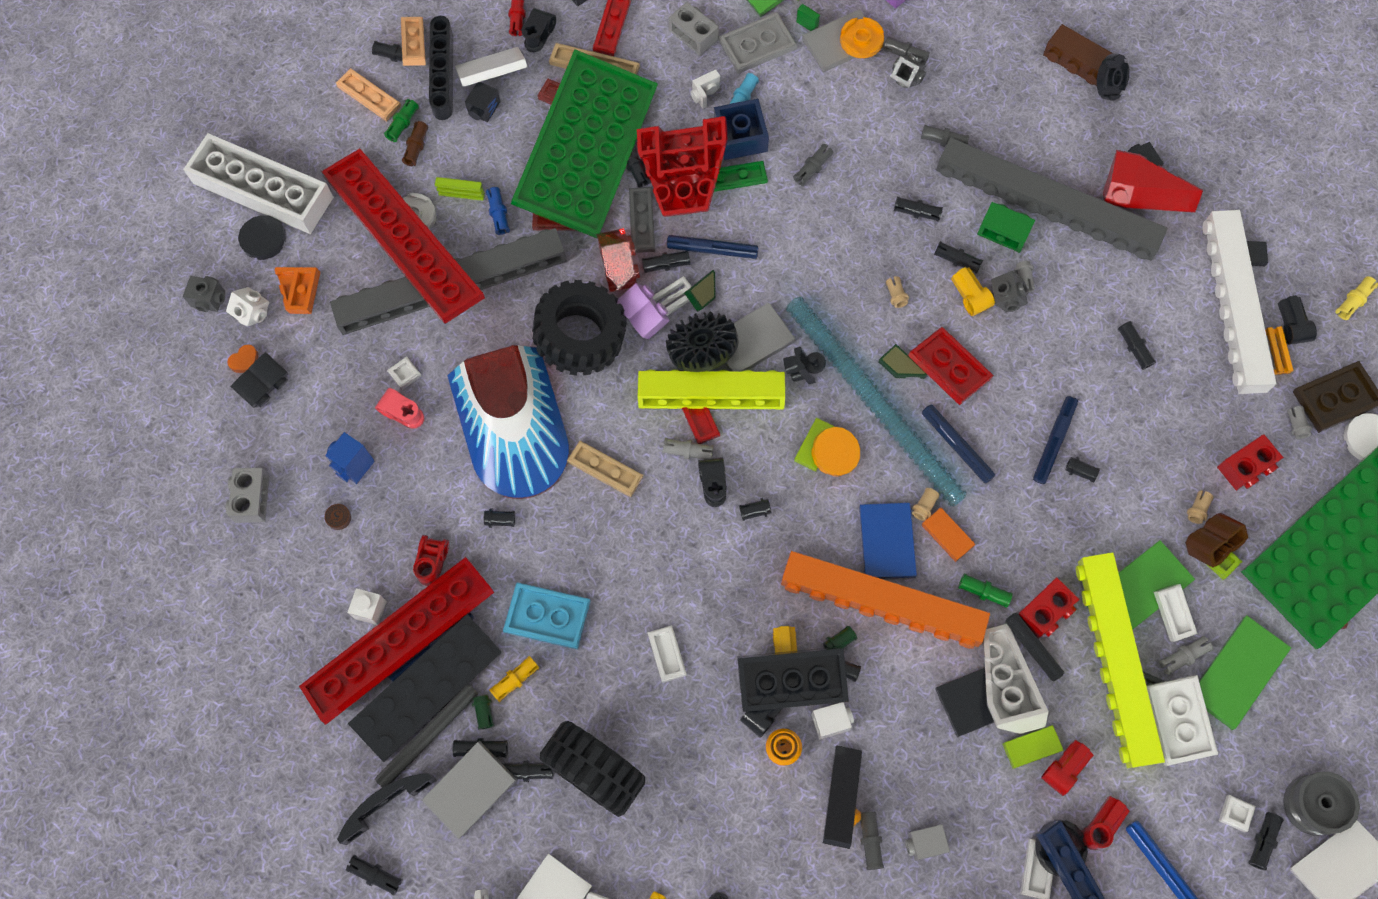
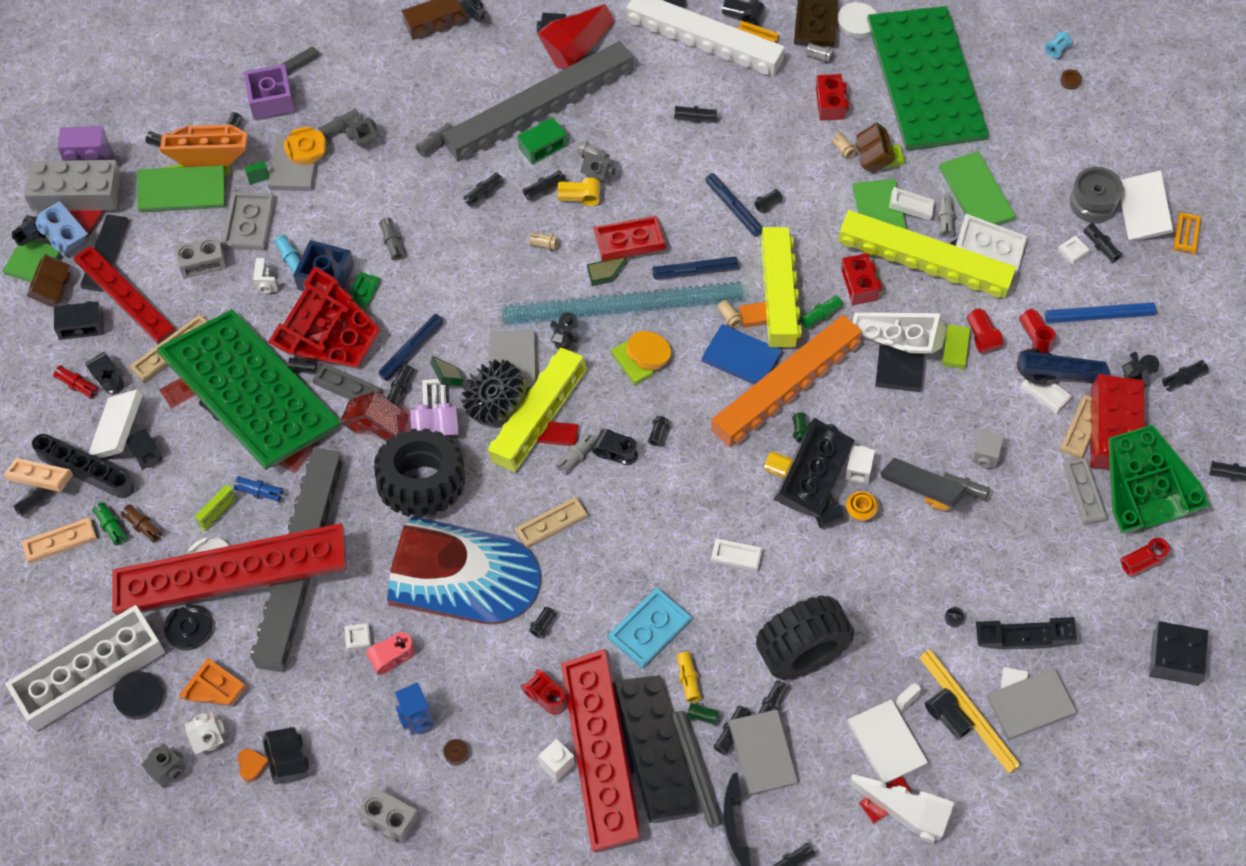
camera: 60 degrees left, 10 degrees down
black axle [1005,613,1064,681] -> none
none -> black tile [163,604,213,651]
none -> neon yellow brick [761,227,801,347]

